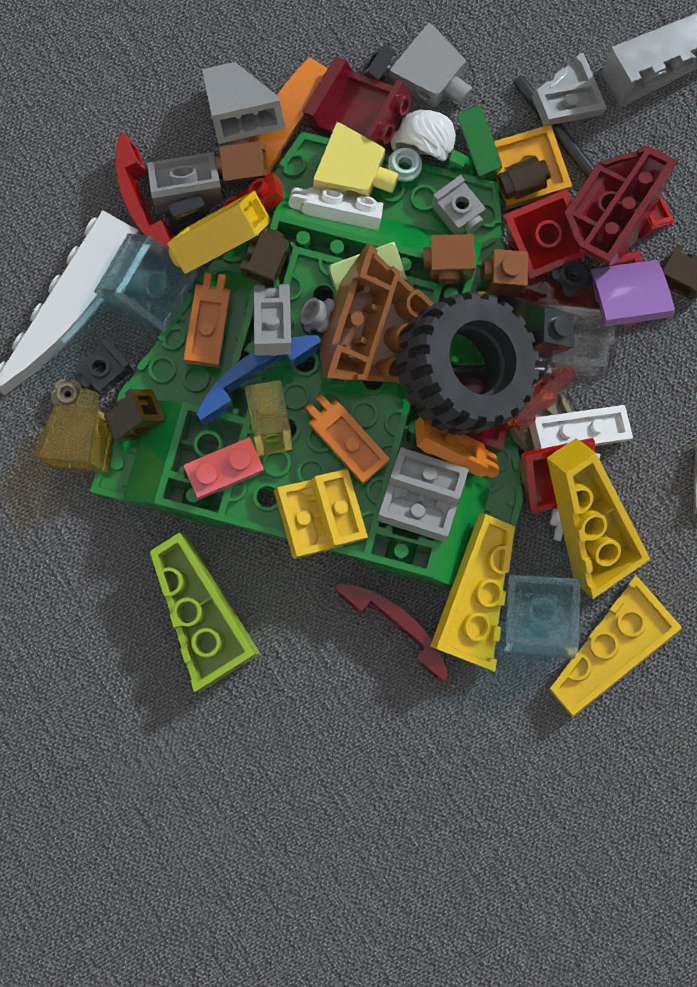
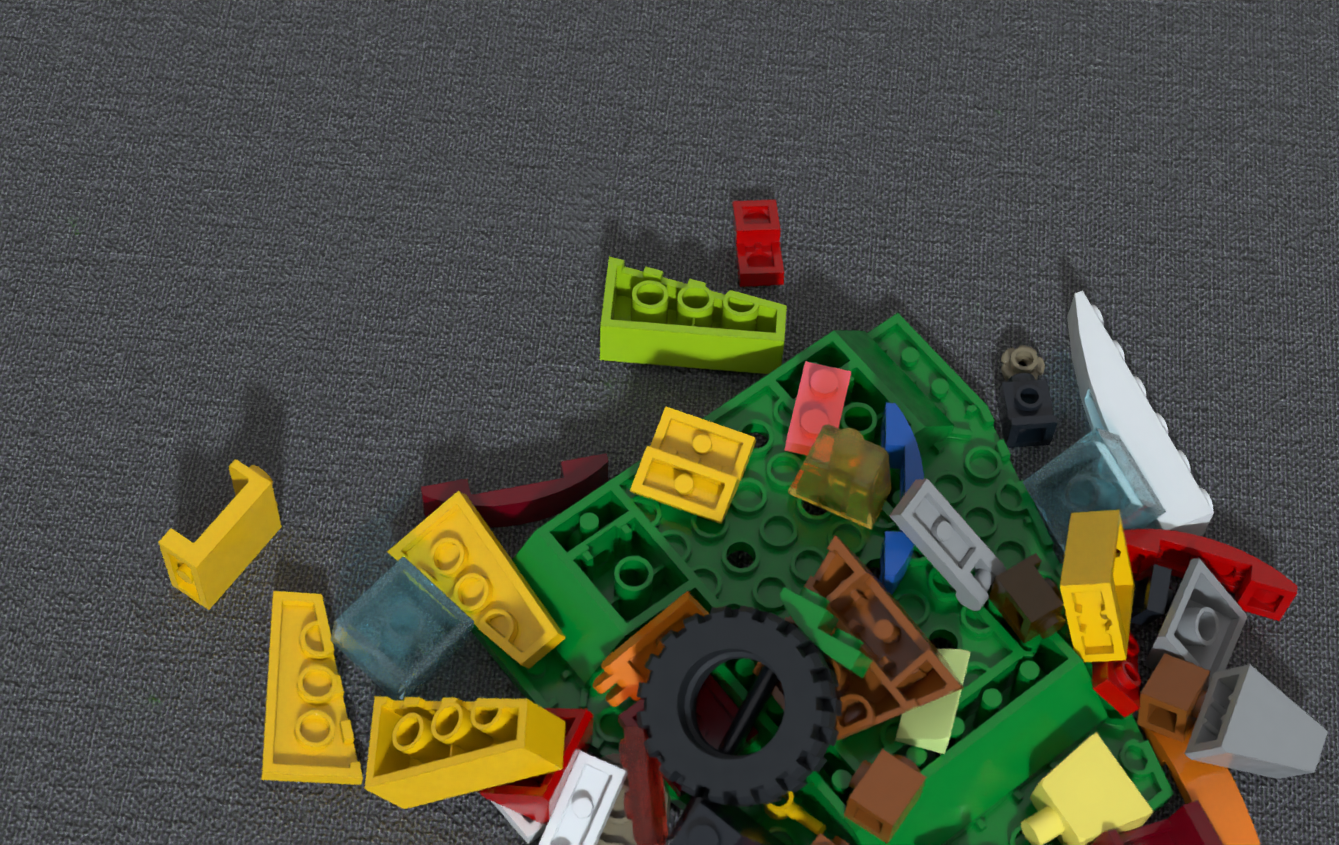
camera: 130 degrees right, 20 degrees down
clear yellow torso [33,389,112,473] -> none
dark brown brick [104,389,166,441] -> none
orange hinge [184,272,231,368] -> none
white hinge [289,187,383,231] -> none
light grey plate [300,298,335,333] -> none
orange hinge [304,393,390,485] -> none
light grey slope [377,447,469,543] -> none
none -> yellow panel [158,459,282,610]
none -> red slope [732,199,785,287]
none -> green slope [779,587,873,678]

